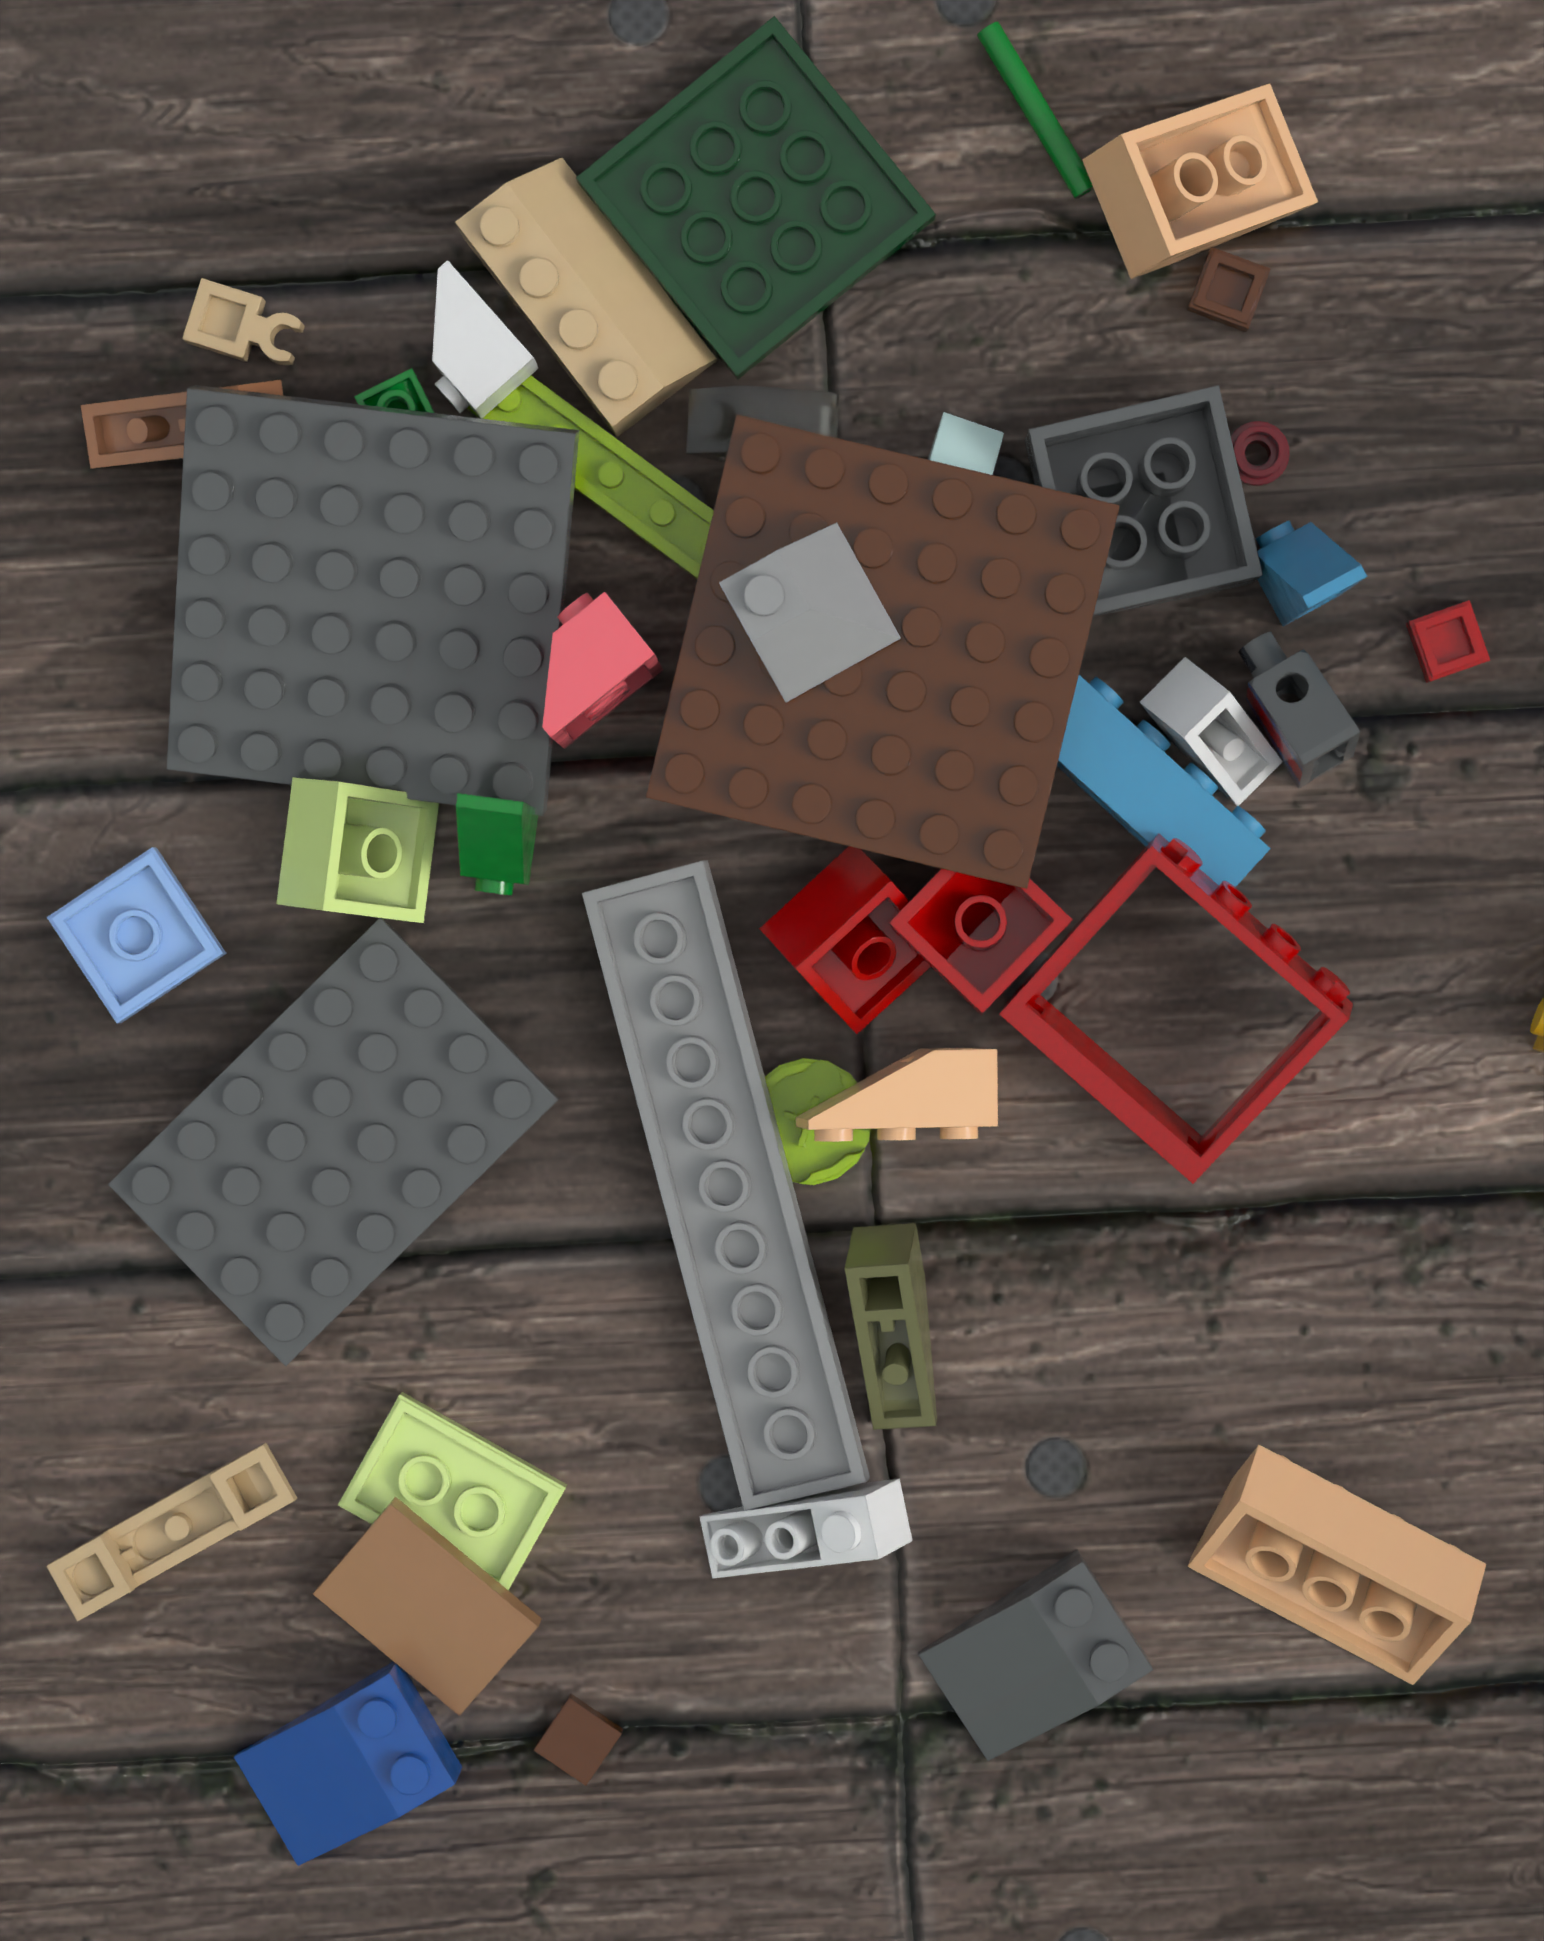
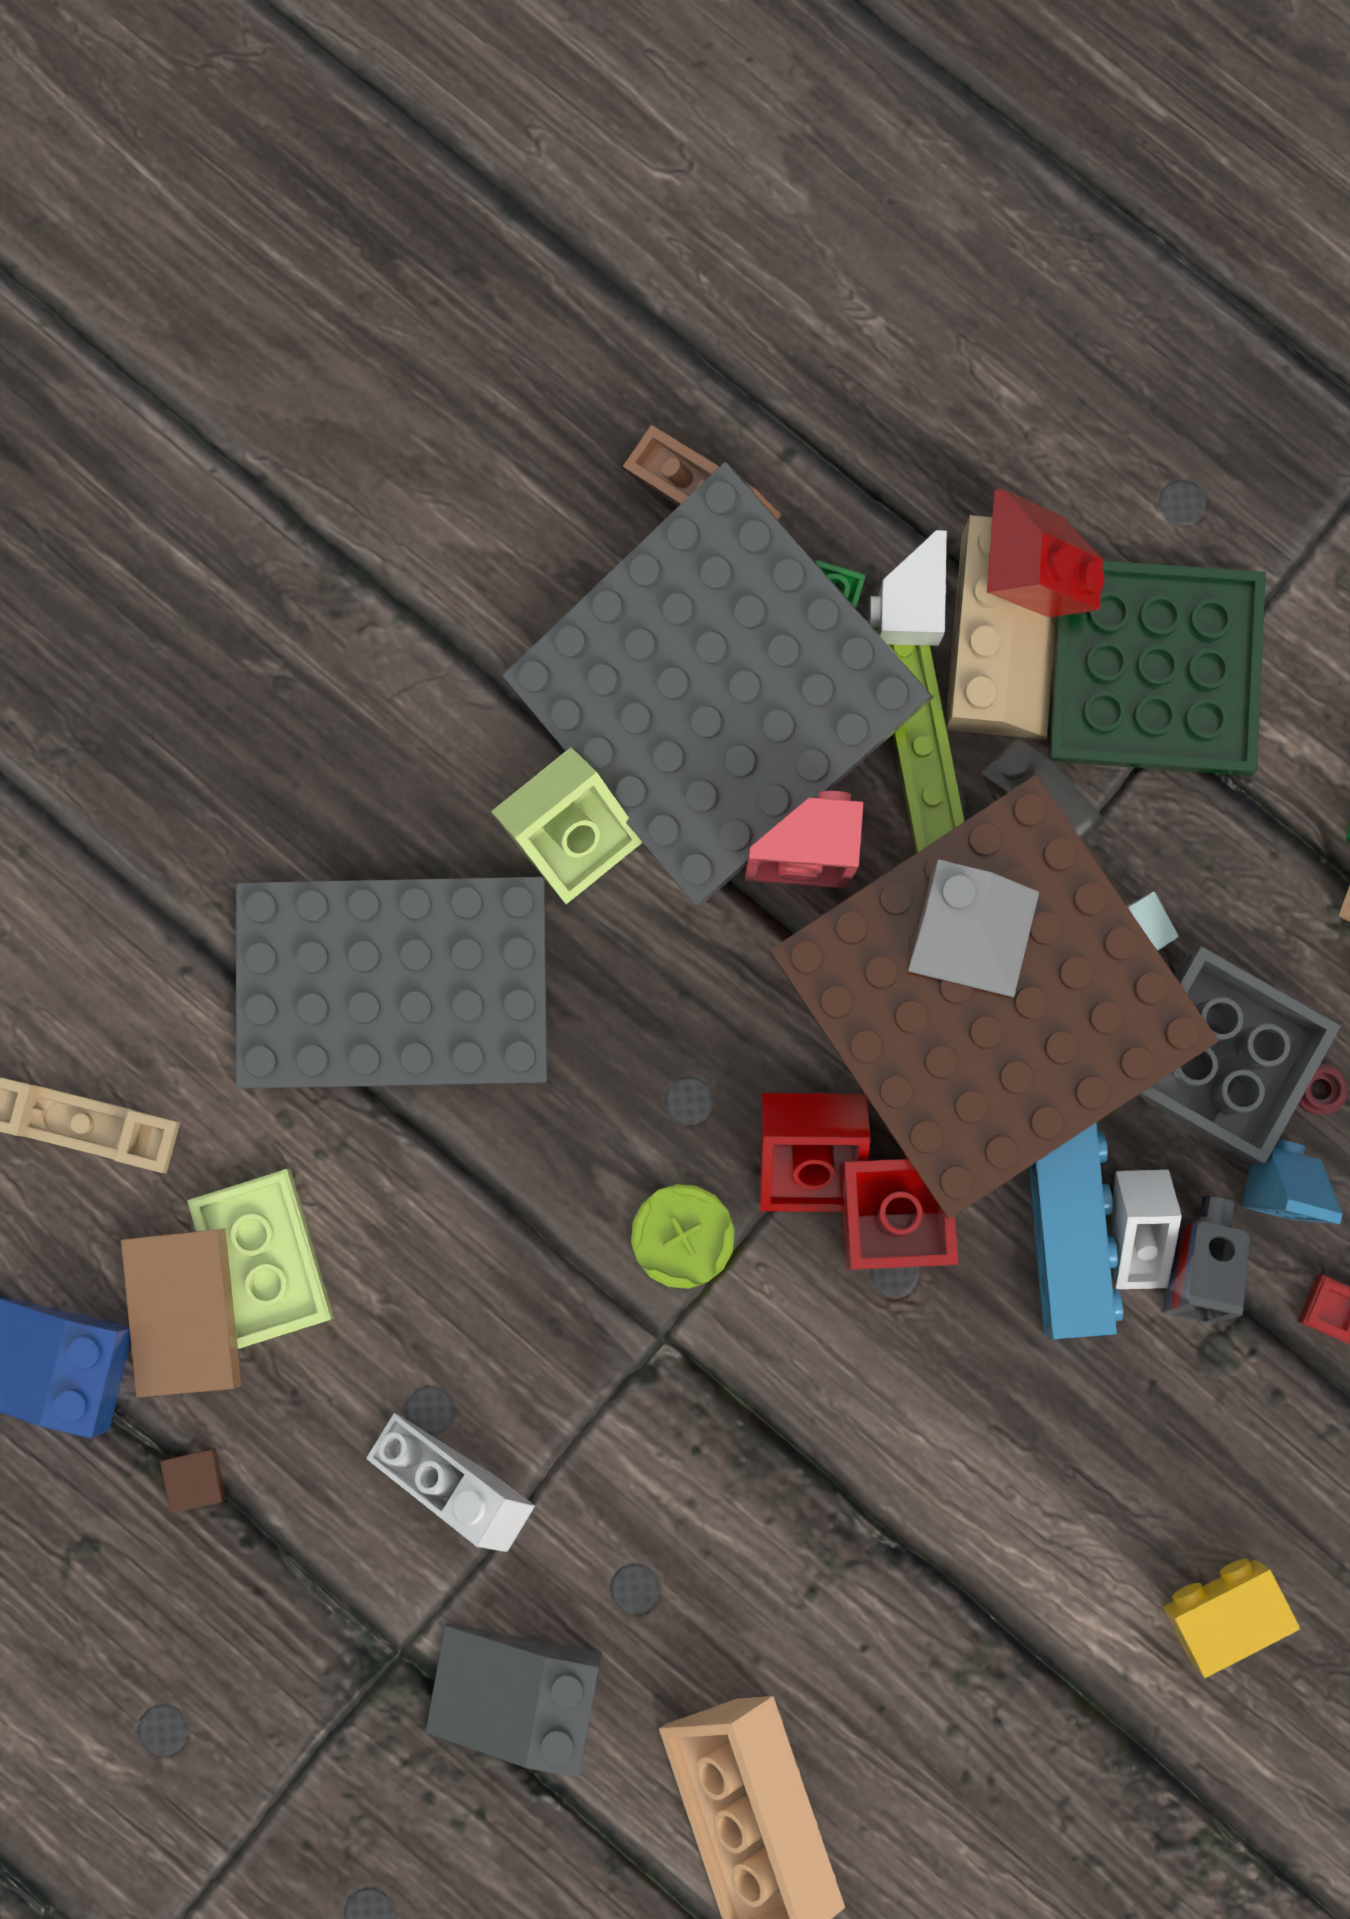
camera: 40 degrees right, 5 degrees down
light blue plate [47,847,226,1024] -> none
tan plate [182,278,305,365] -> none
green slope [456,793,538,896] -> none
light grey plate [582,860,870,1511] -> none
light nougat slope [796,1048,998,1142] -> none
olive slope [845,1223,937,1430] -> none
red window [999,833,1353,1184] -> none
none -> red slope [987,489,1104,617]

